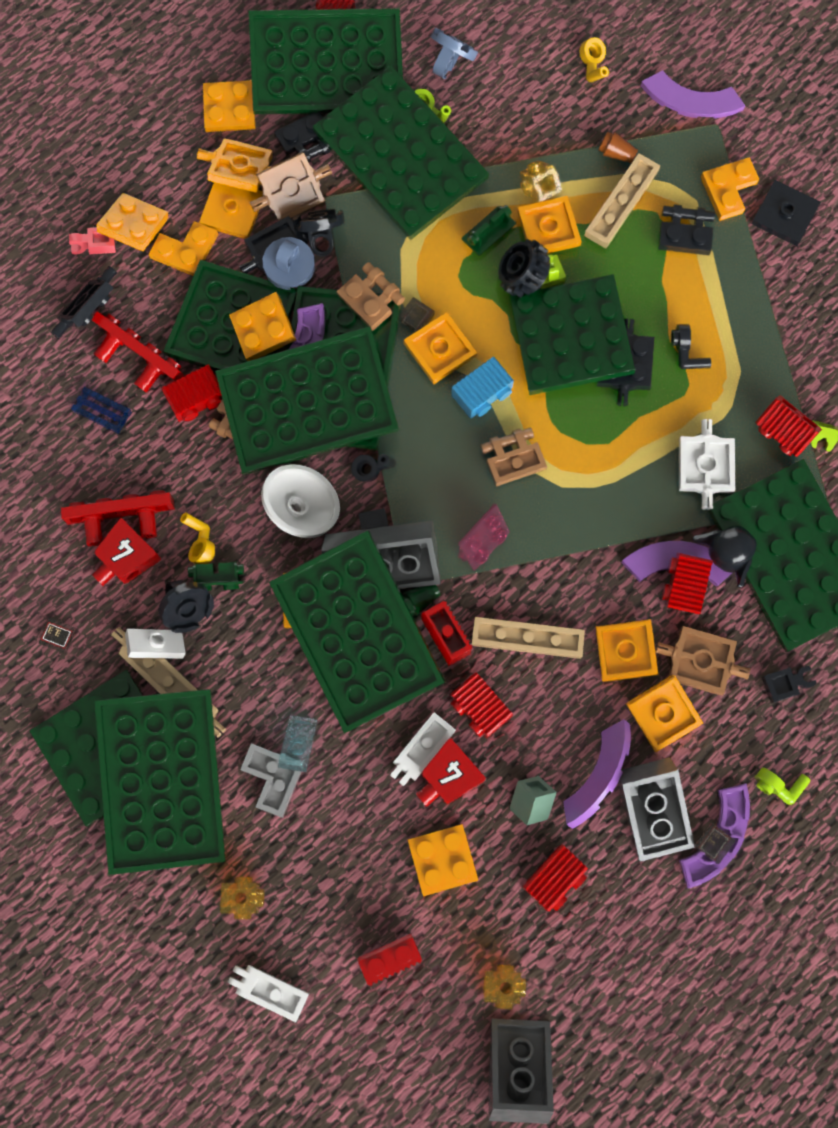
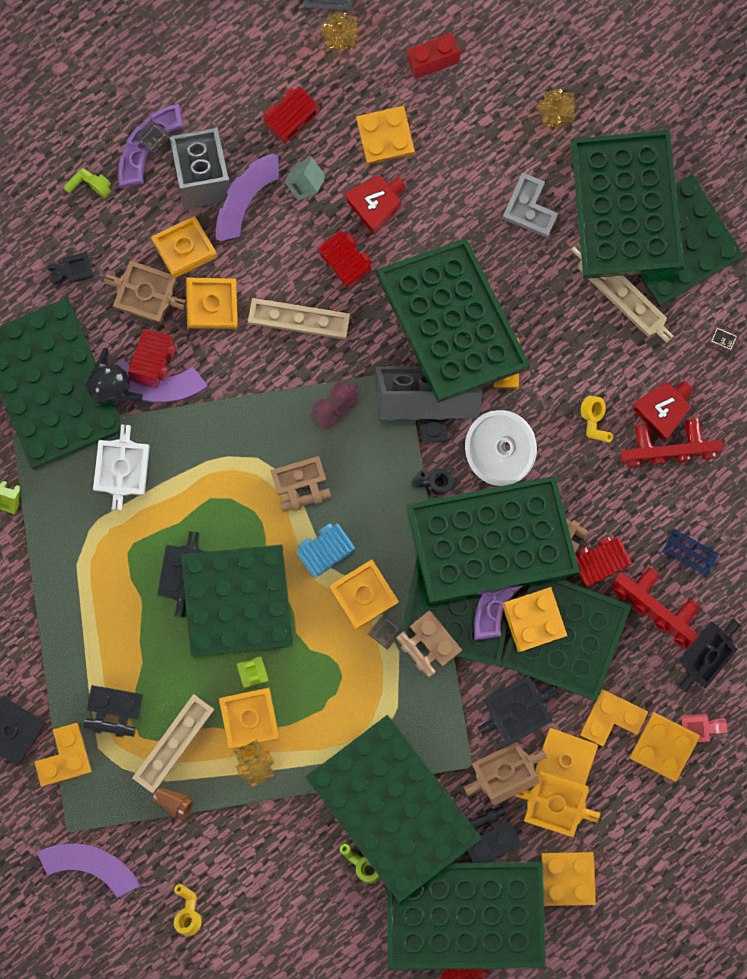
camera: 170 degrees left, 5 degrees up
white plate [125,629,185,659] -> none
black tile [158,580,214,633] -> none
dark green hinge [188,561,246,591] -> none
white hinge [228,965,309,1022] -> none
sand blue tile [263,237,315,290] -> none
clear light blue plate [278,715,318,772] -> none
black tile [293,209,345,257] -> none
white hinge [390,713,456,786] -> none
dark green cone [402,585,440,616] -> none
red brick [421,601,473,666] -> none
sand blue tile [430,27,479,79] -> none
dark green hinge [461,205,516,256] -> none
black gear [498,239,550,297] -> none
black plate [671,324,711,369] -> none
red brick [755,395,822,457] -> none

